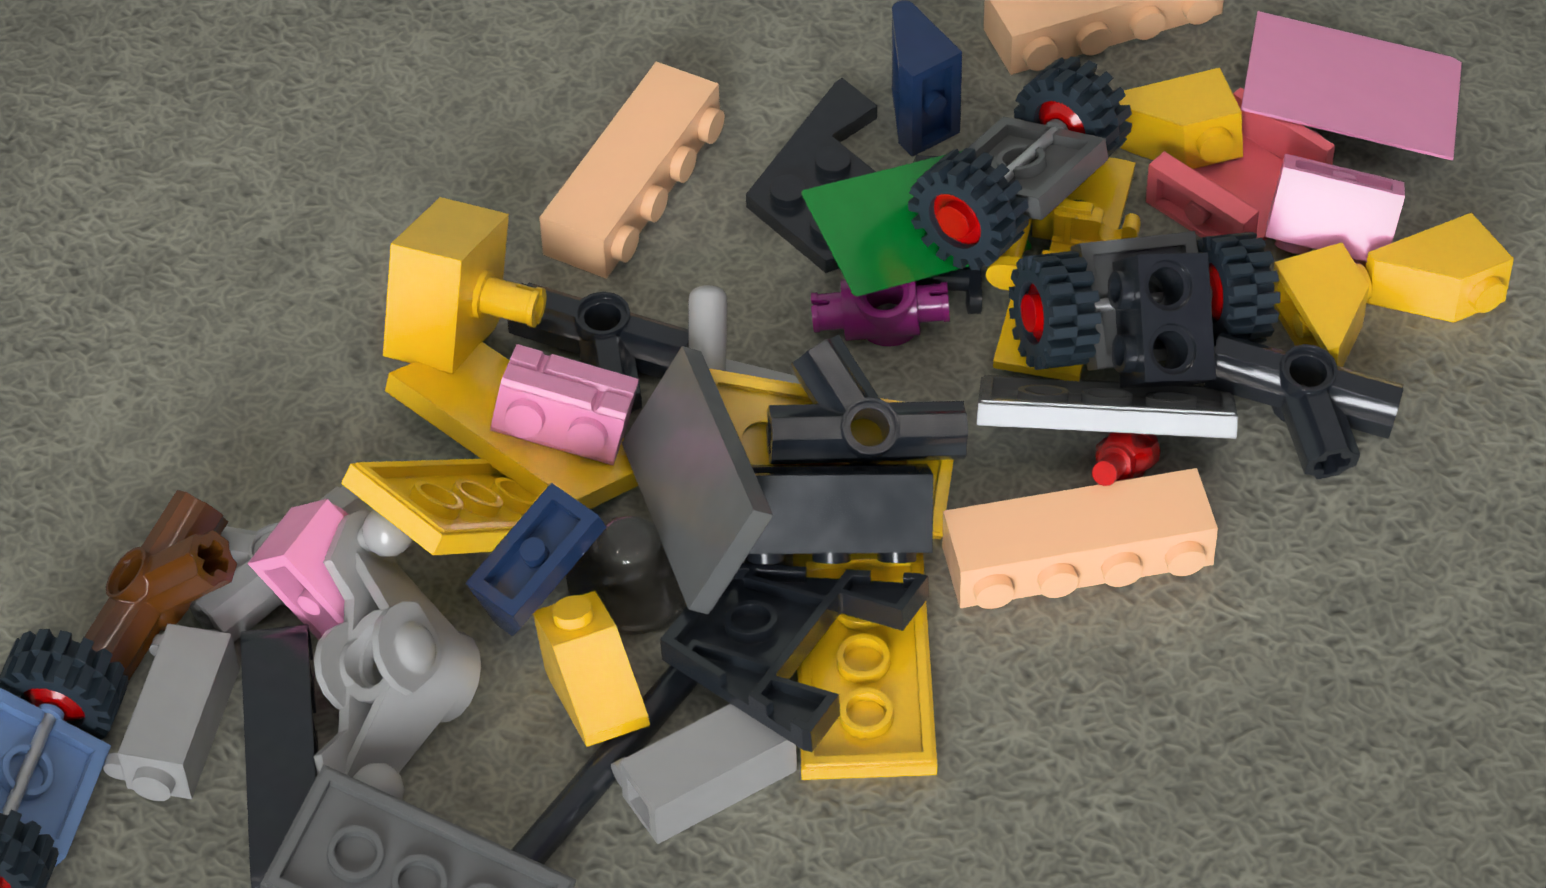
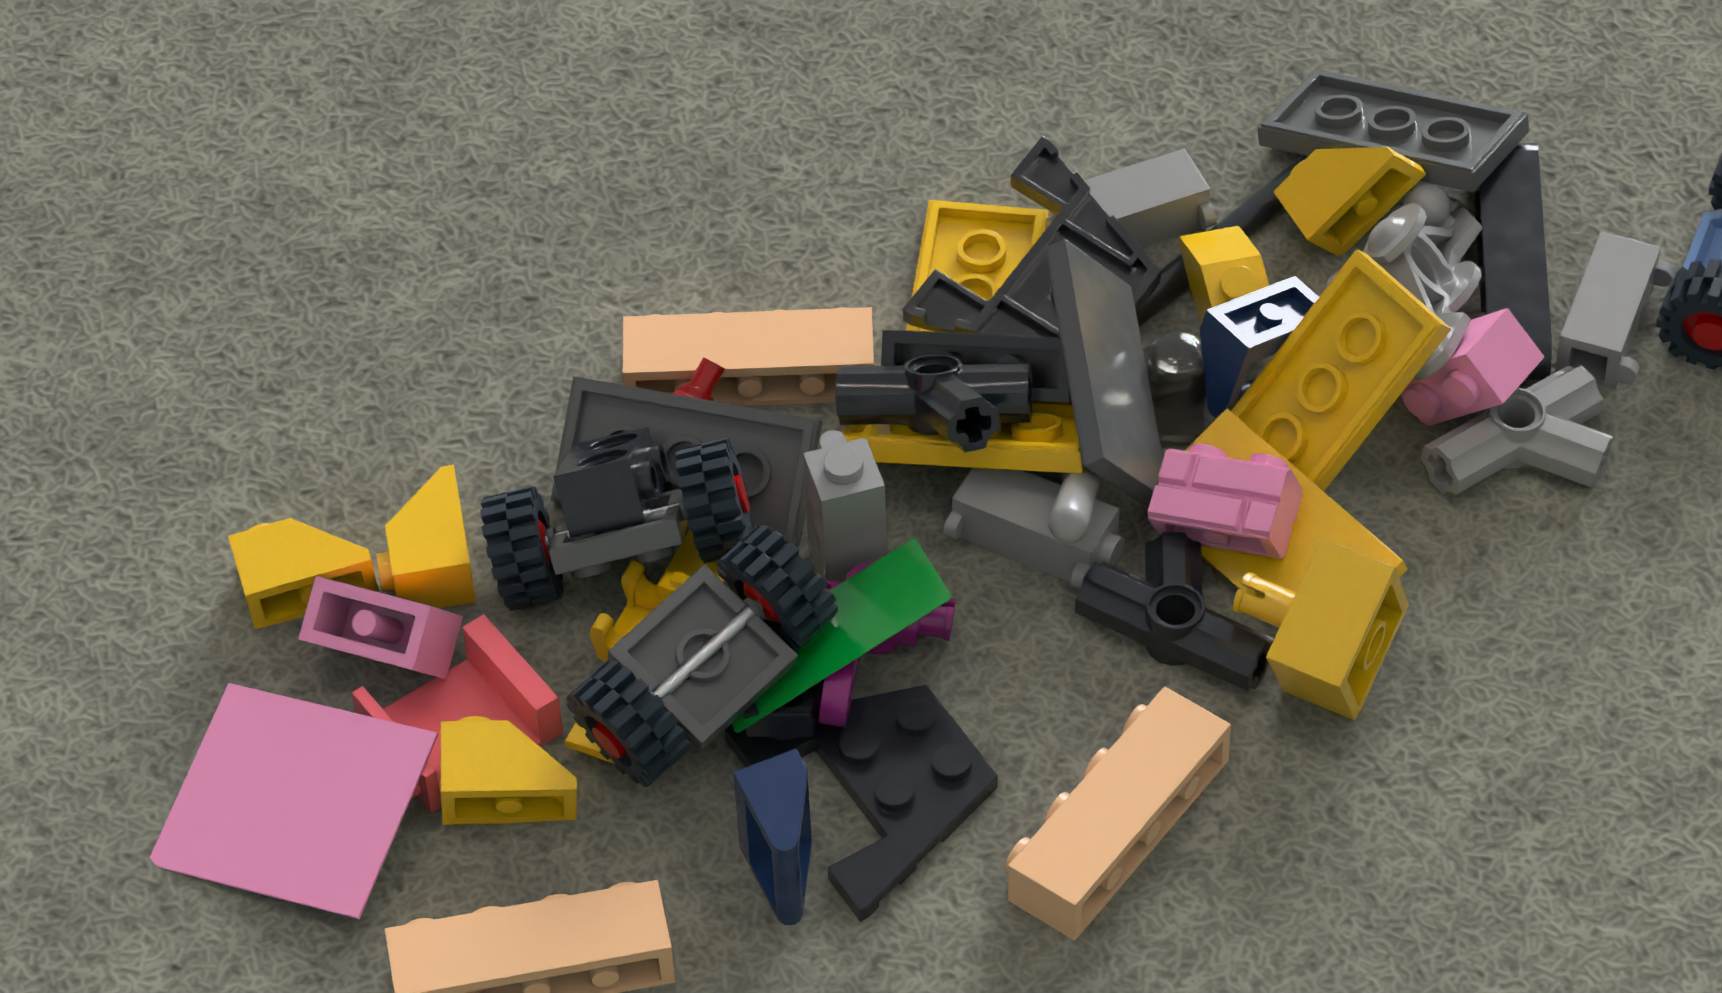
camera: 170 degrees left, 0 degrees up
reddish brown piece [84,490,237,681] -> none
black piece [1204,332,1404,480] -> none
none -> light grey brick [803,430,887,583]
none -> yellow slope [1273,147,1426,256]

